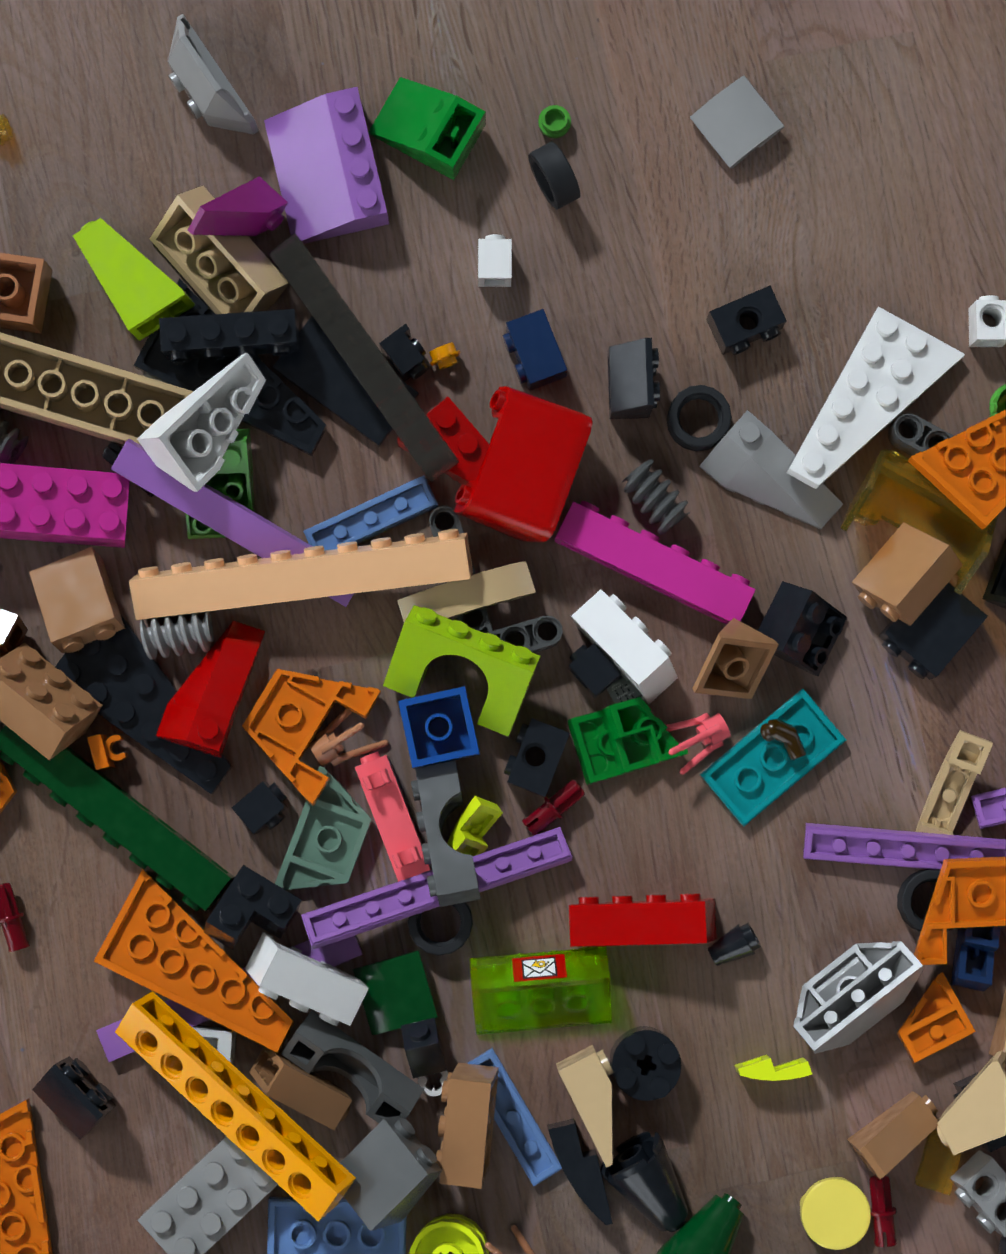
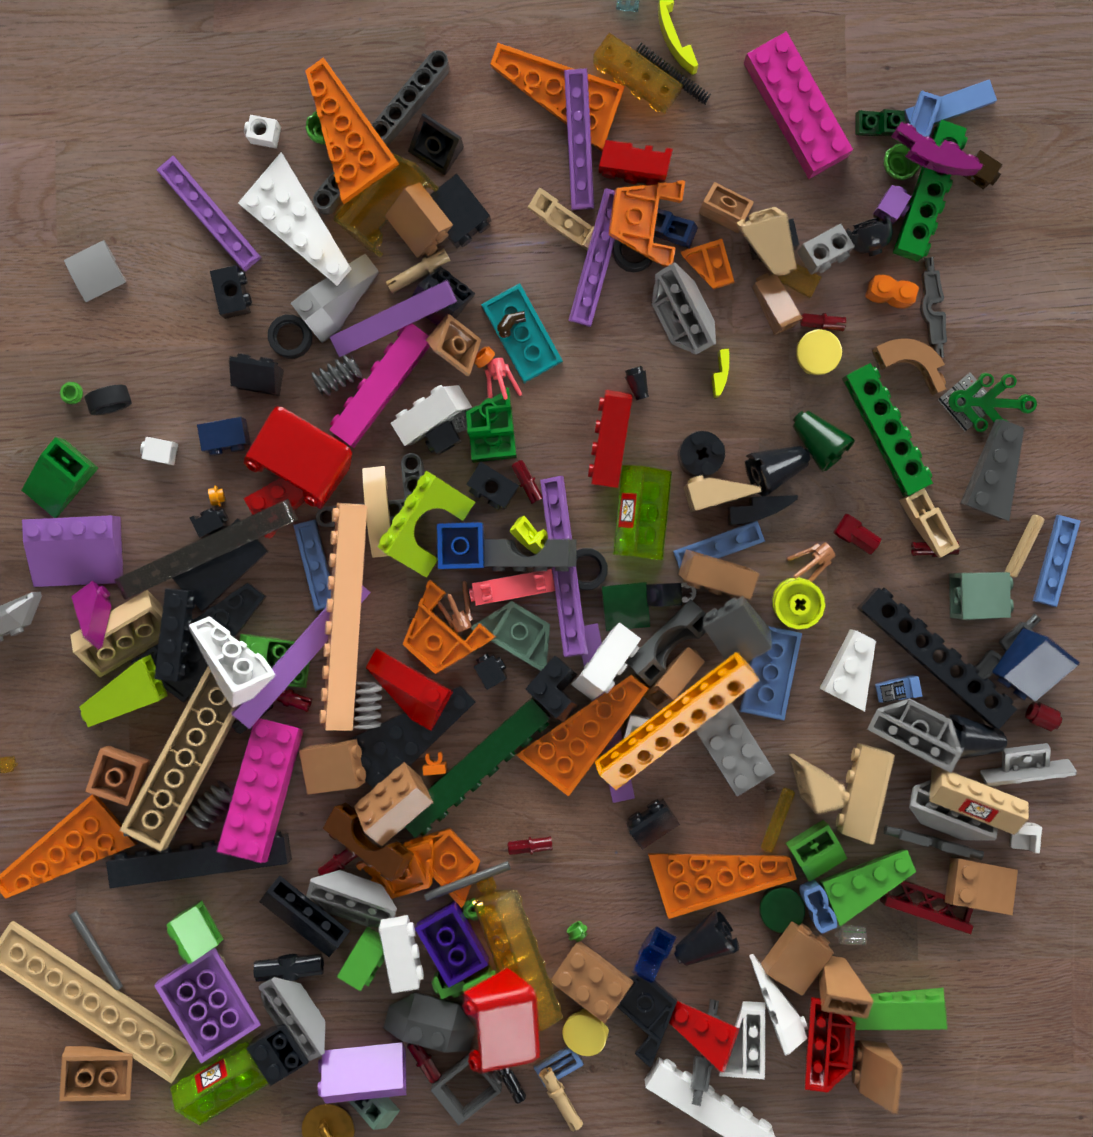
camera: 75 degrees left, 5 degrees up
none -> medium lavender tile [157,156,262,272]
none -> dark red pin [276,689,312,712]
none -> medium lavender tile [330,280,457,357]
none -> tan pin [386,248,451,294]
none -> orange tile [474,346,495,368]

